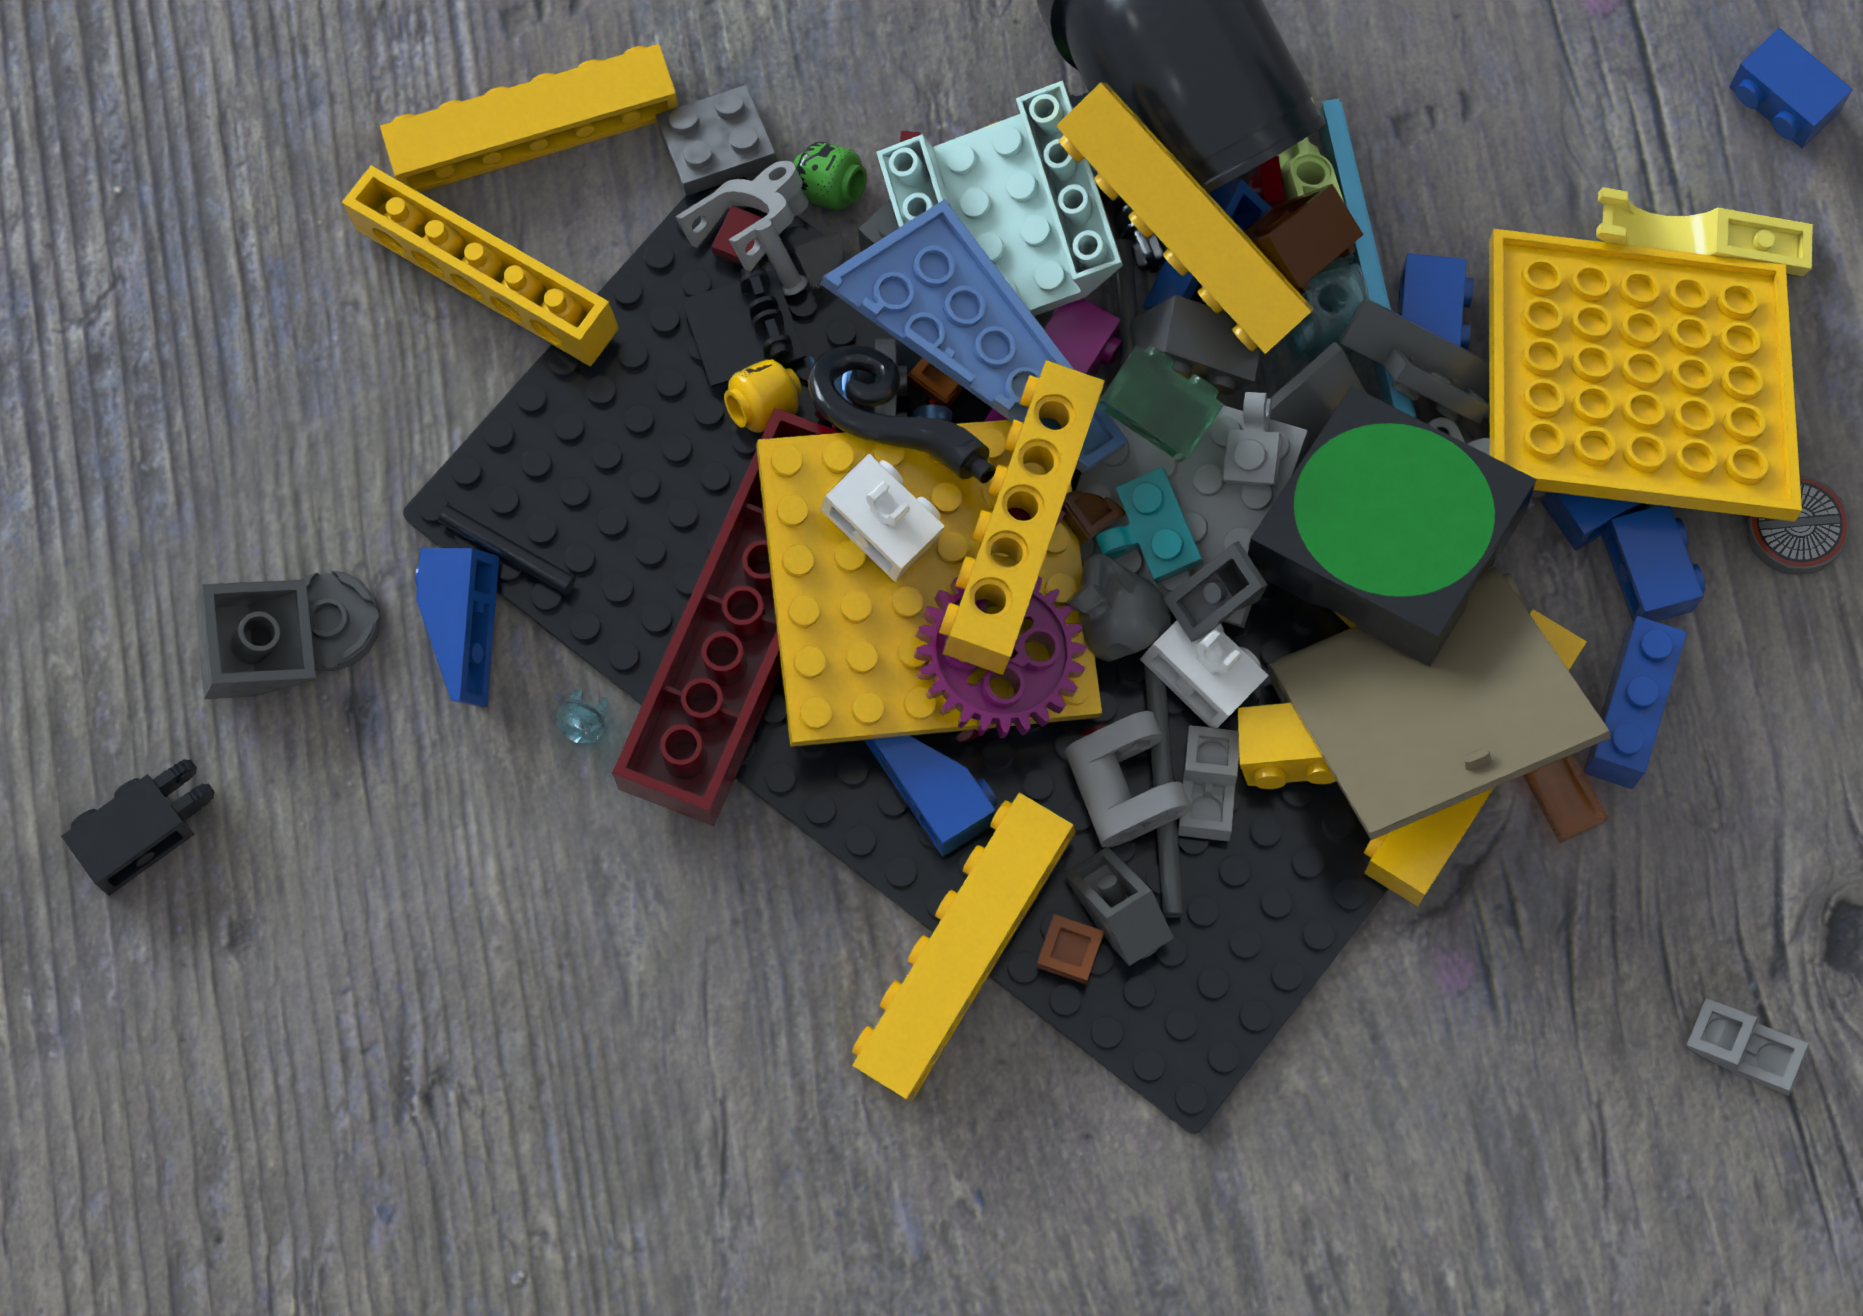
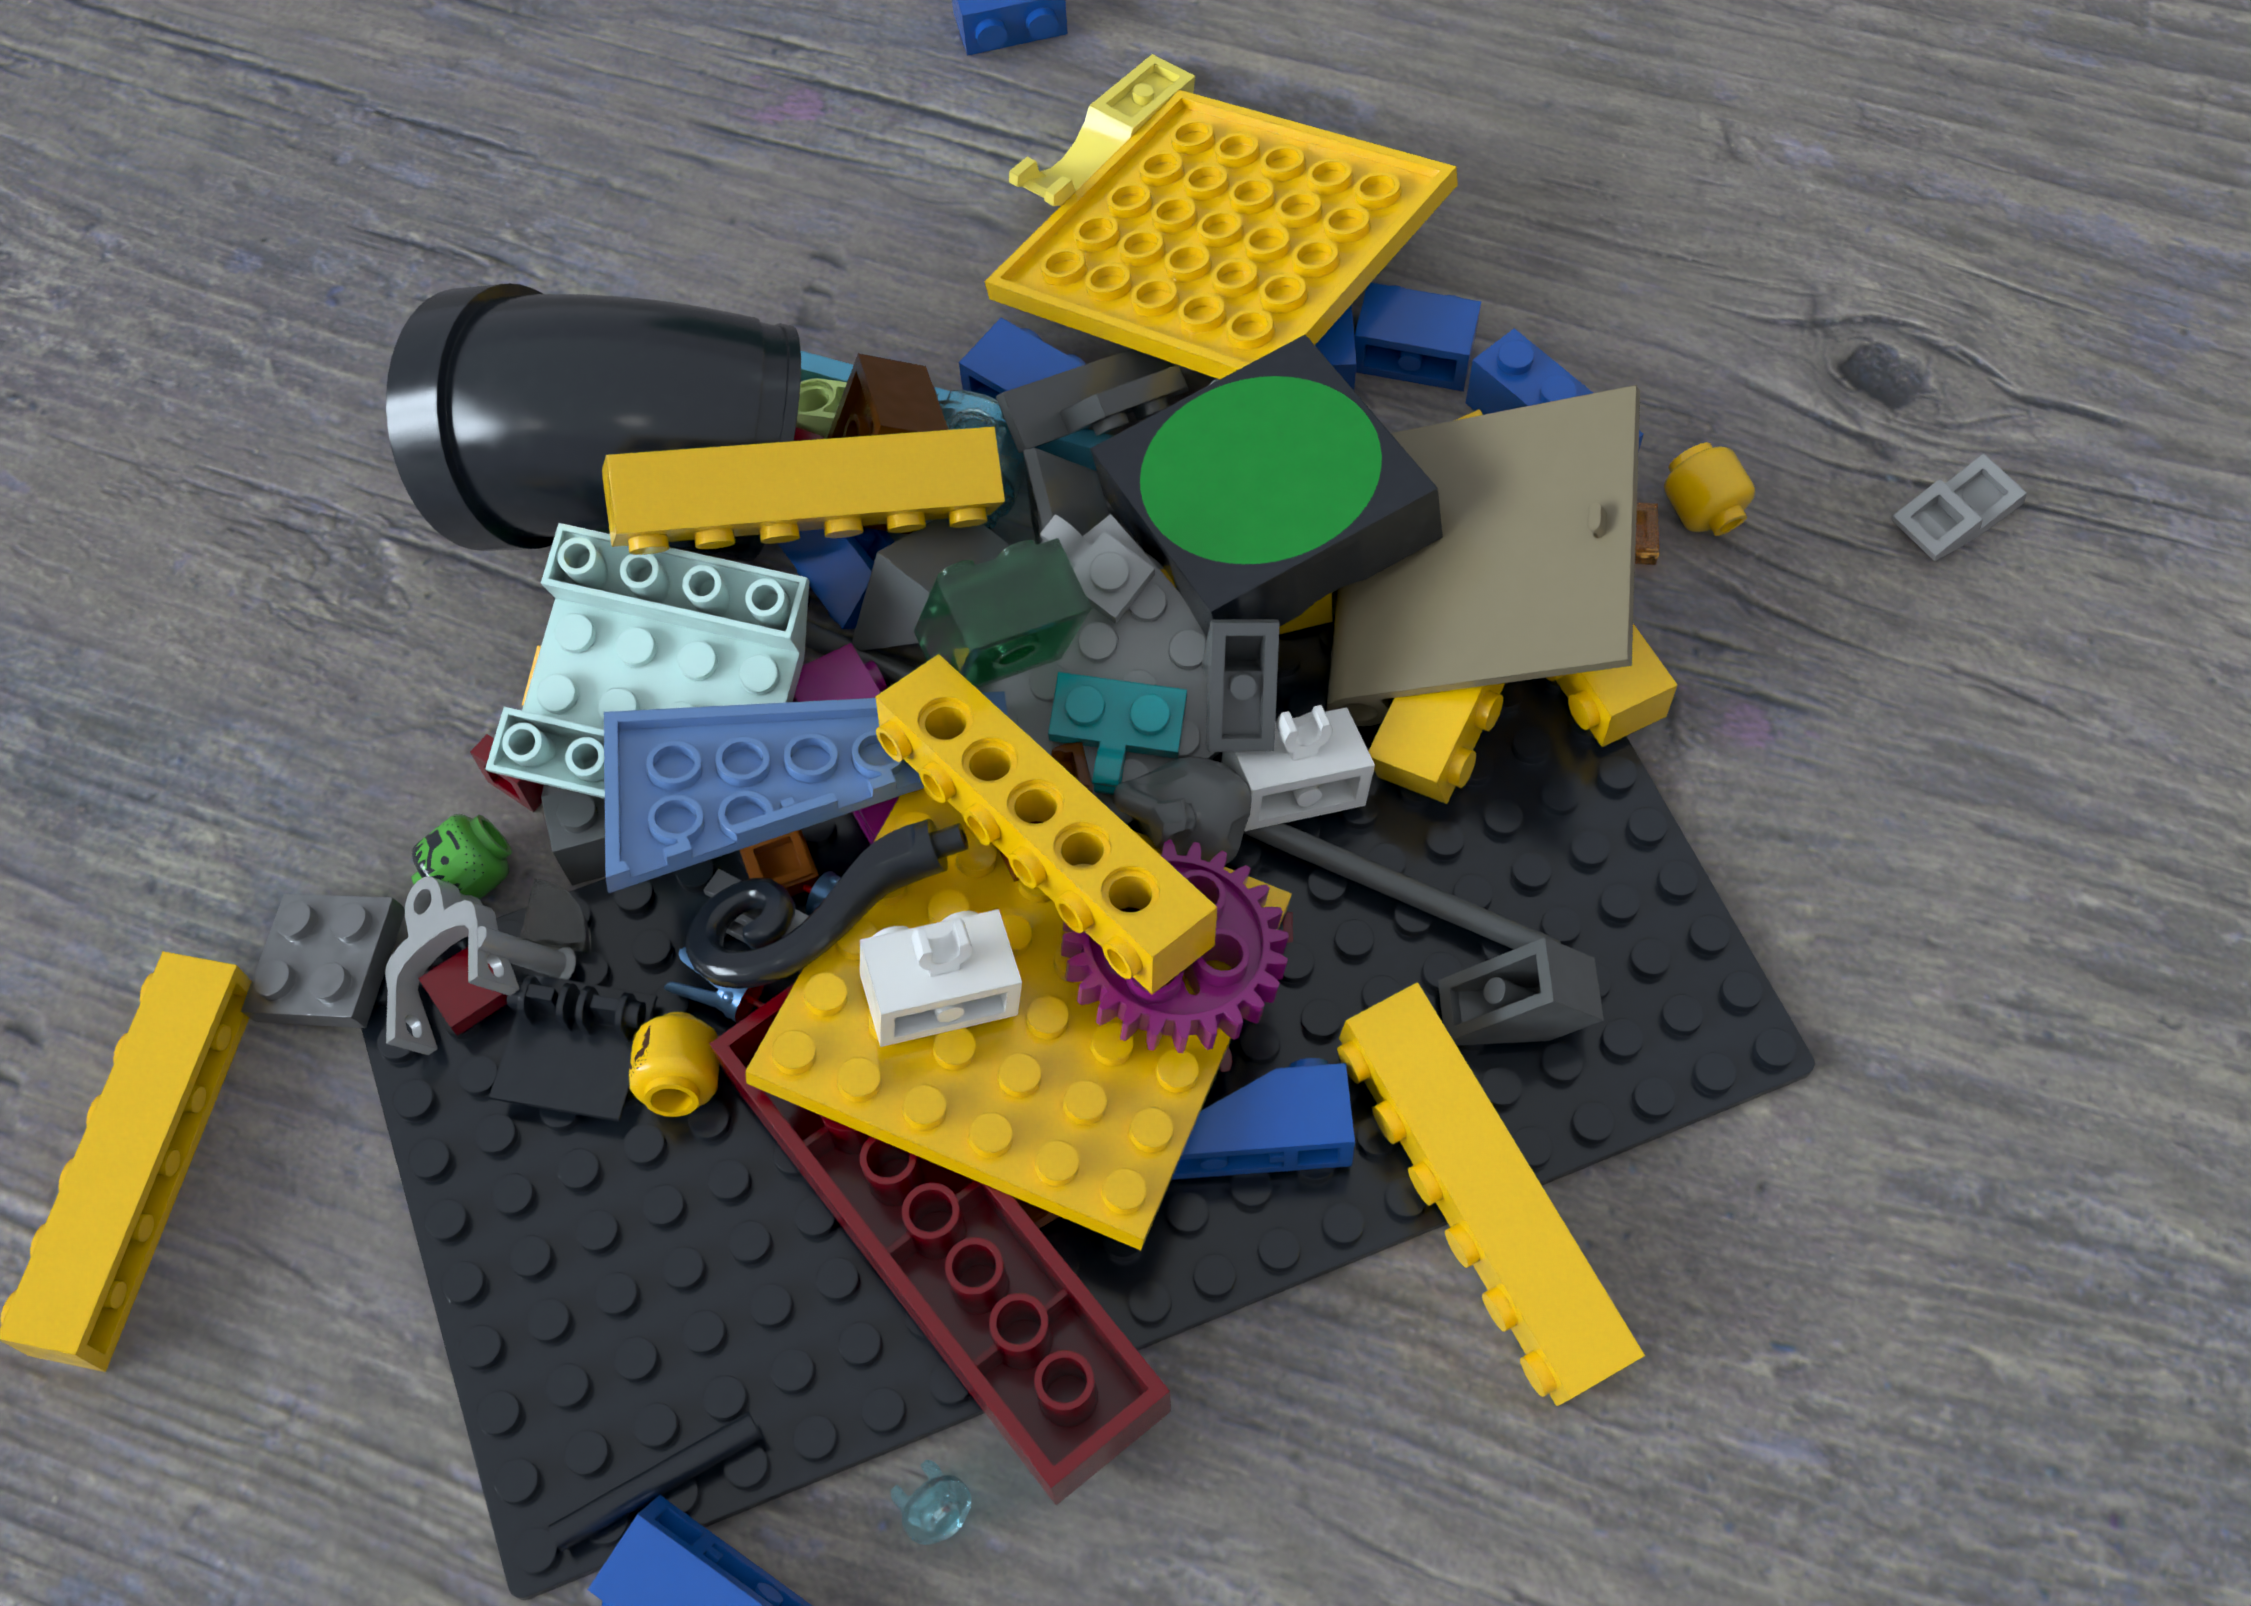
camera: 60 degrees left, 10 degrees down
yellow brick [342,165,619,367] -> none
dark orange plate [1036,914,1104,985] -> none
light grey connector [1064,711,1192,847] -> none
light grey slope [1178,725,1239,841] -> none
tile [1745,476,1850,575] -> none
none -> yellow head [1664,442,1755,536]

